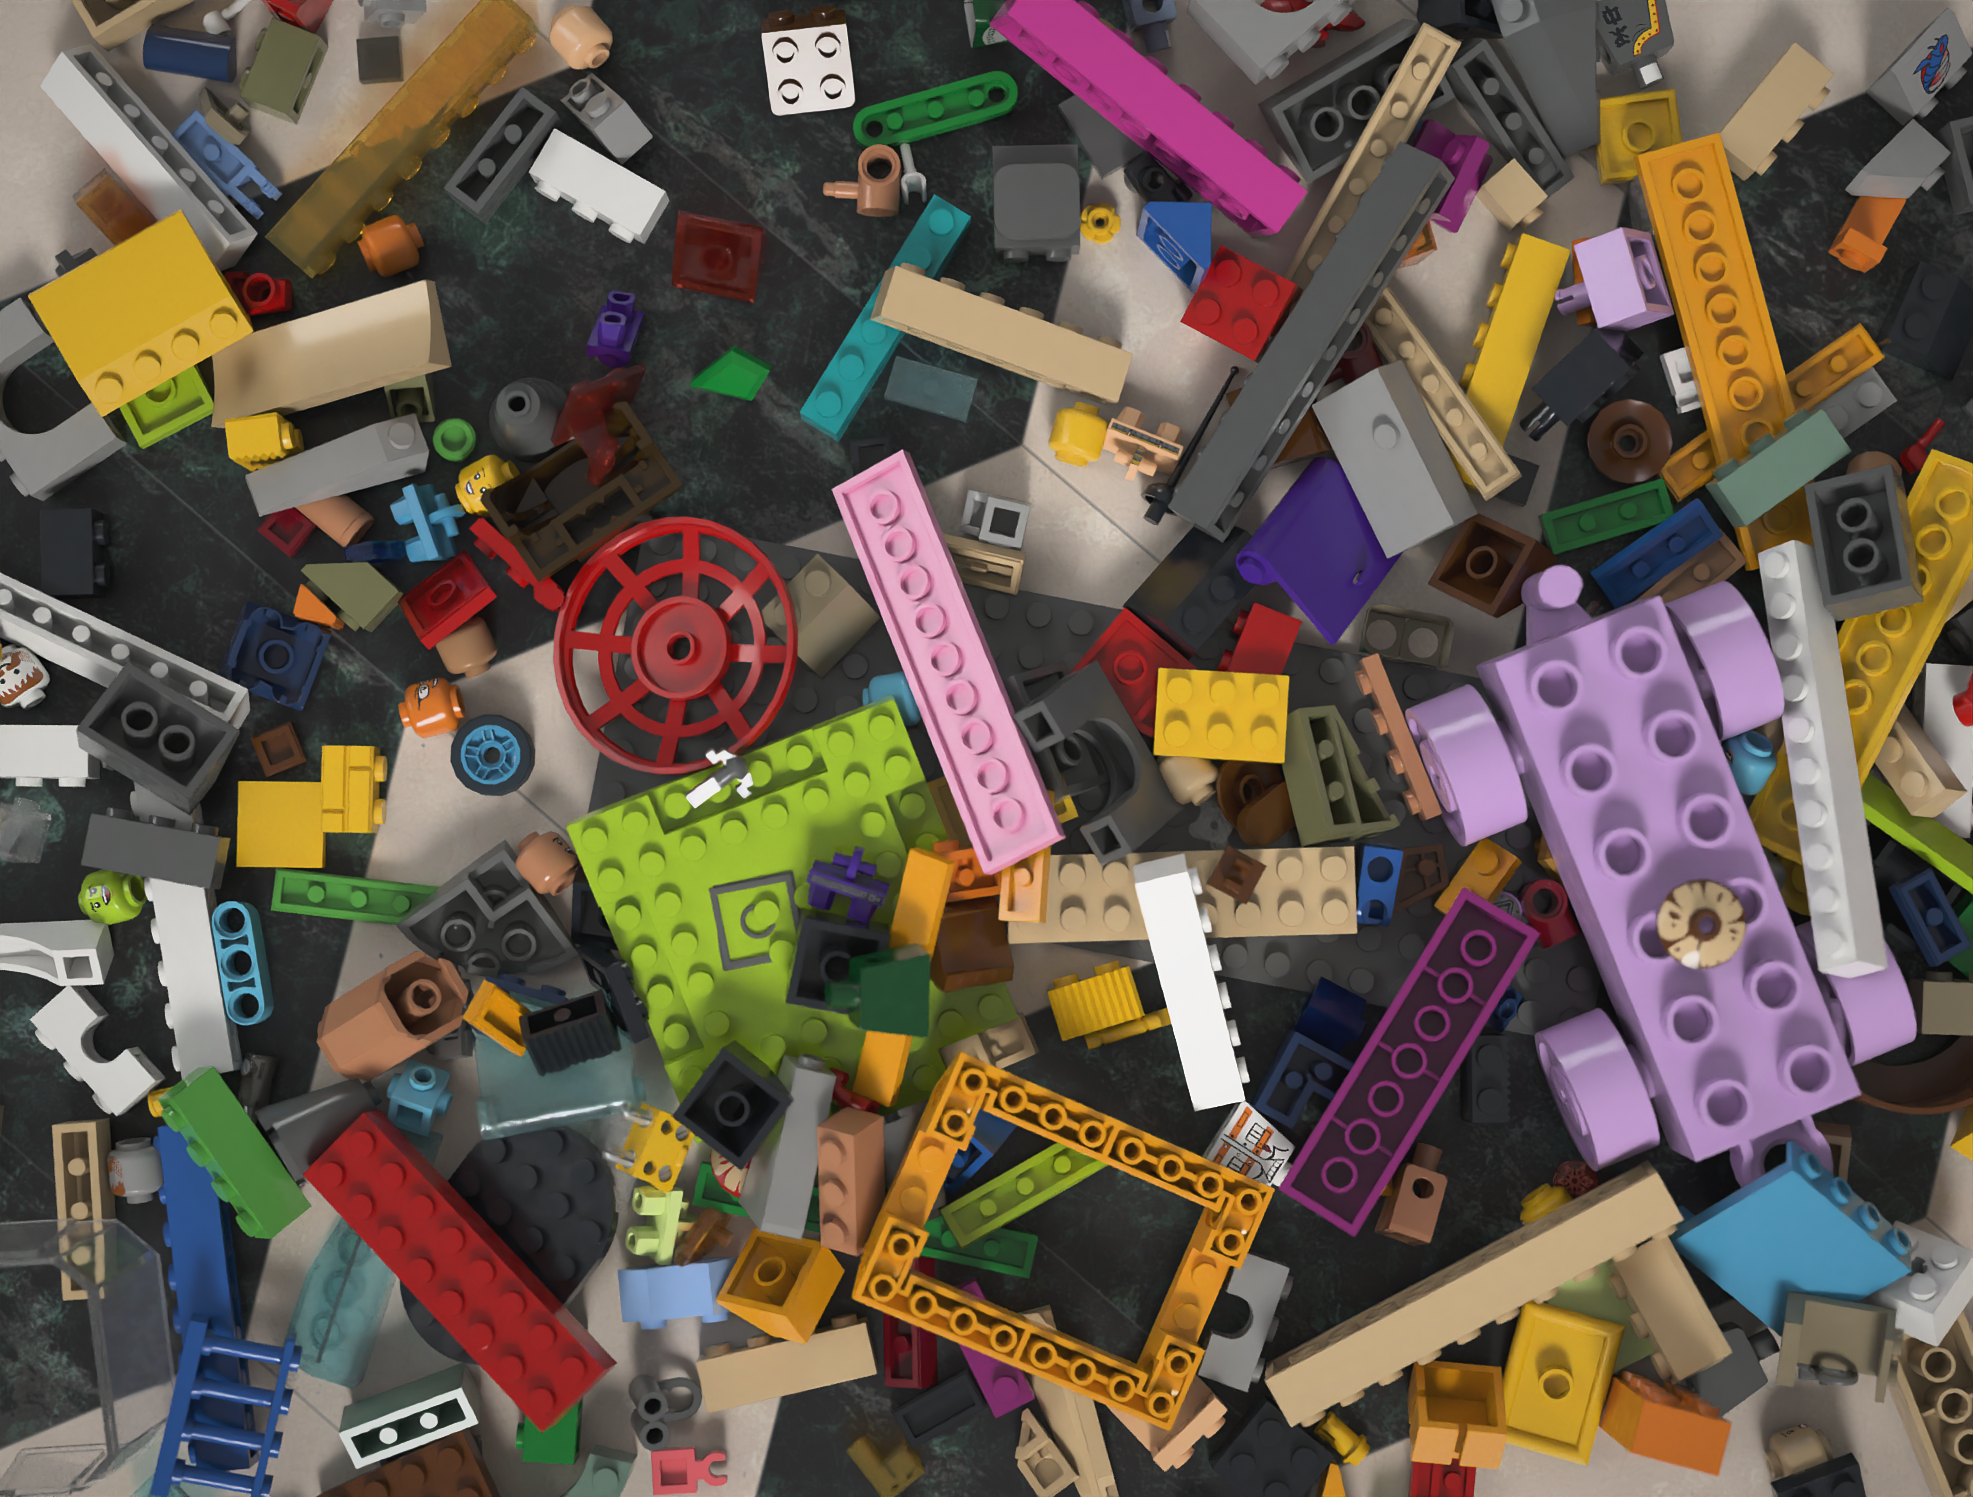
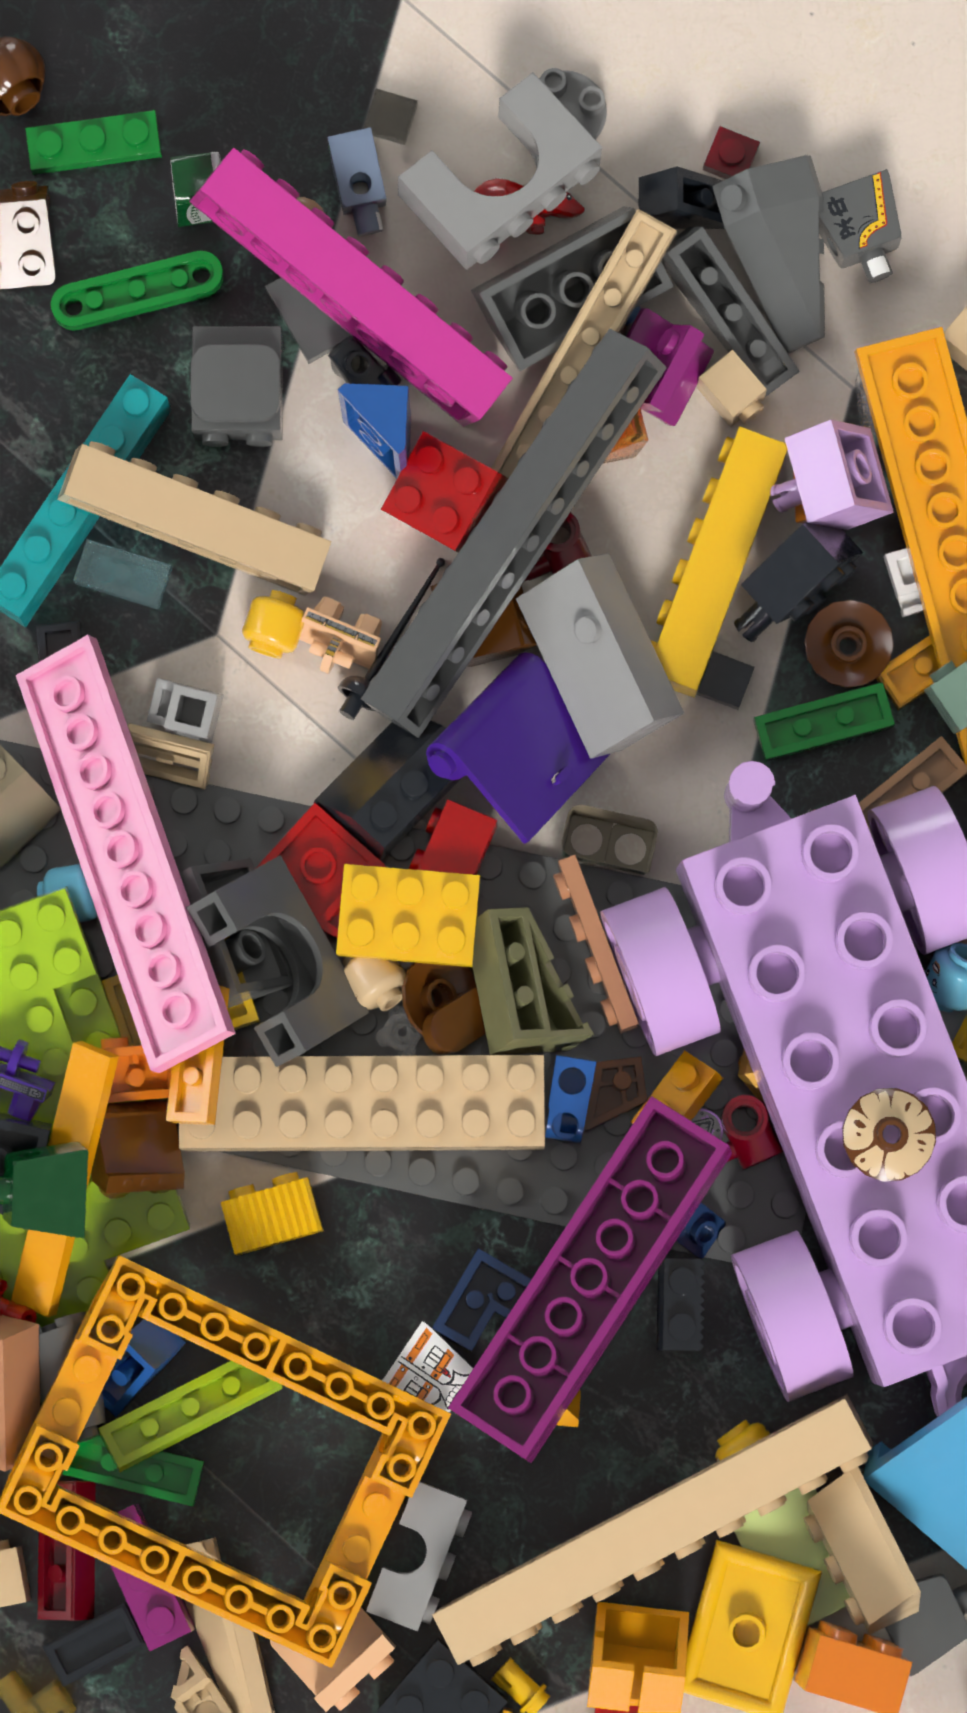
camera: 10 degrees right, 5 degrees down
nougat piece [823,144,901,217] -> none
white hand [900,143,926,205] -> none
tan slope [939,1012,1039,1069] -> none
yellow plate [1080,202,1121,244] -> none
yellow wheel [1084,1007,1172,1050] -> none
white brick [1133,853,1250,1111] -> none
reddish brown tile [1206,845,1266,905] -> none
clear blue brick [1293,976,1367,1054] -> none
tan tile [1364,285,1522,501] -> none
nougat torso [1374,1143,1448,1246] -> none
reddish brown slope [1428,513,1559,619] -> none
clear red tile [1553,1159,1598,1199] -> none
blue plate [1590,498,1723,609] -> none
yellow plate [1595,88,1683,186] -> none

